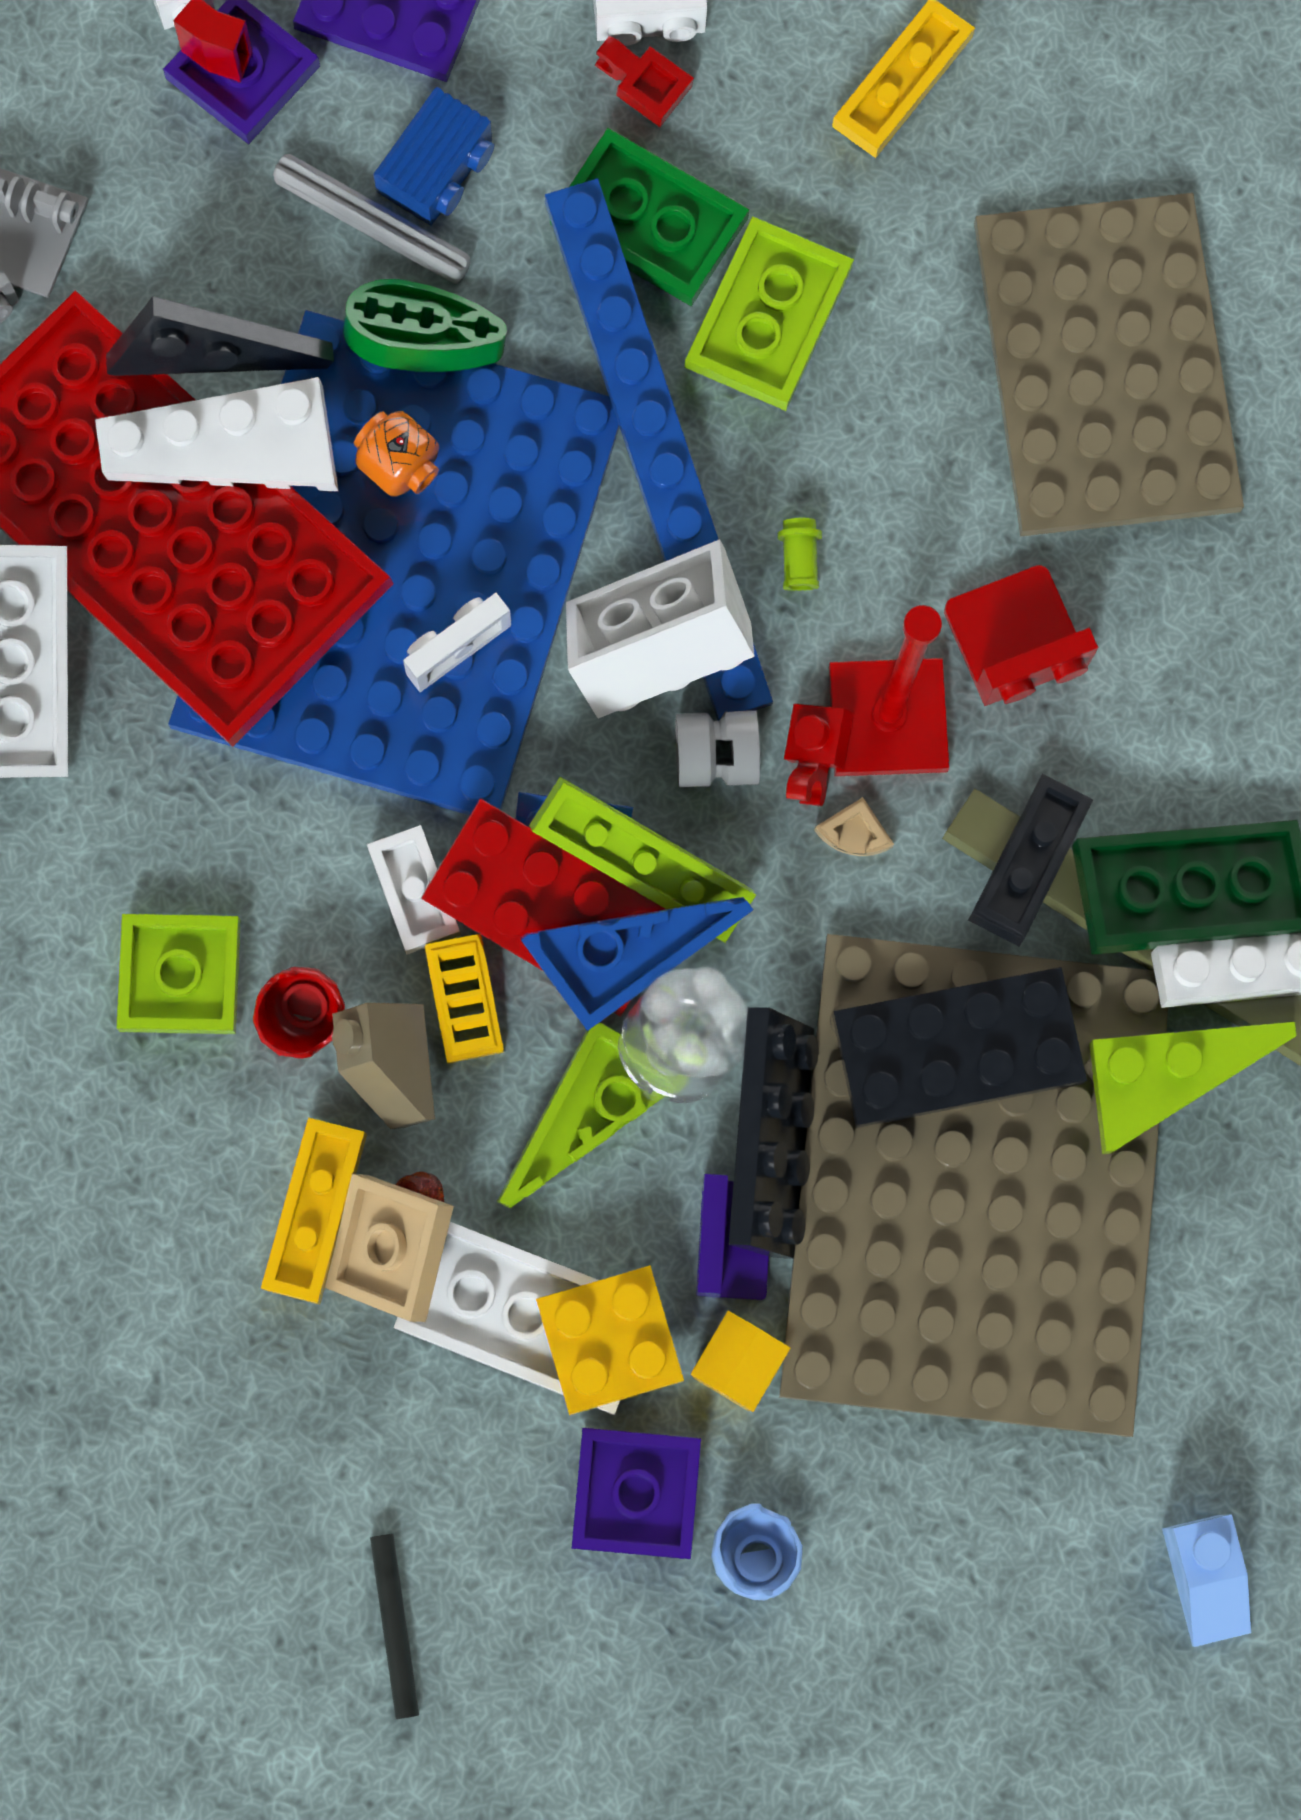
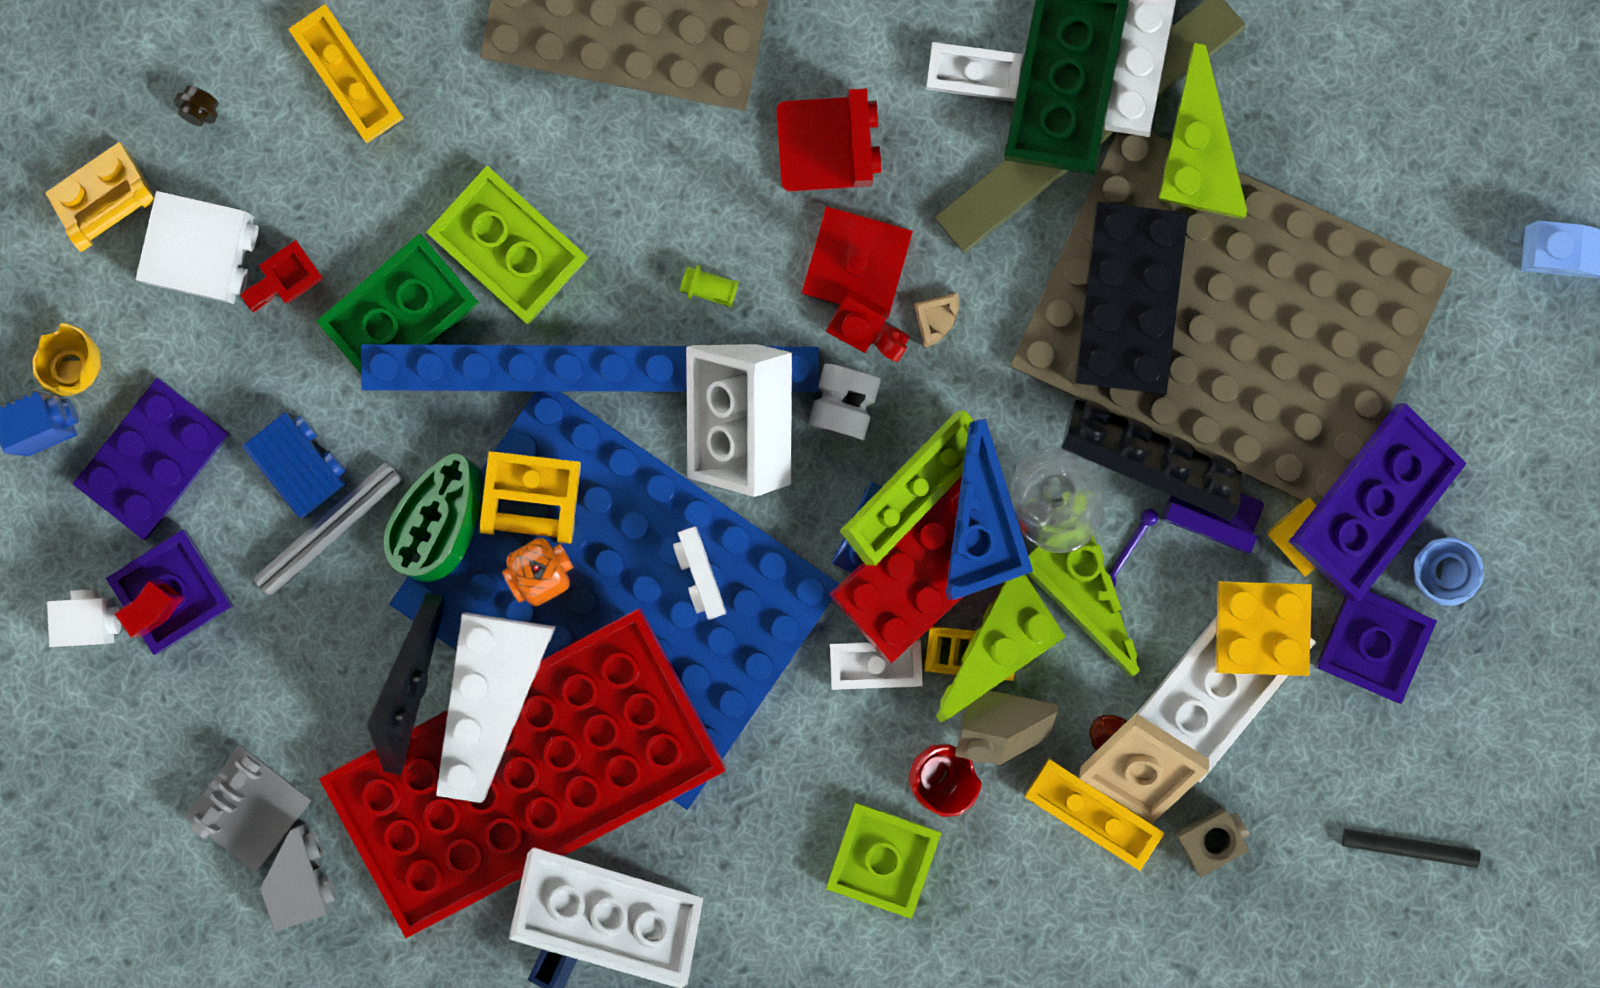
camera: 65 degrees left, 10 degrees up
black tile [968,773,1093,947] -> none
none -> yellow plate [480,451,581,544]
none -> white plate [926,42,1022,102]
none -> lime wing [936,575,1066,723]
none -> dark purple hinge [1108,509,1158,588]
none -> dark tan brick [1174,807,1250,877]
none -> dark purple plate [1288,403,1467,602]

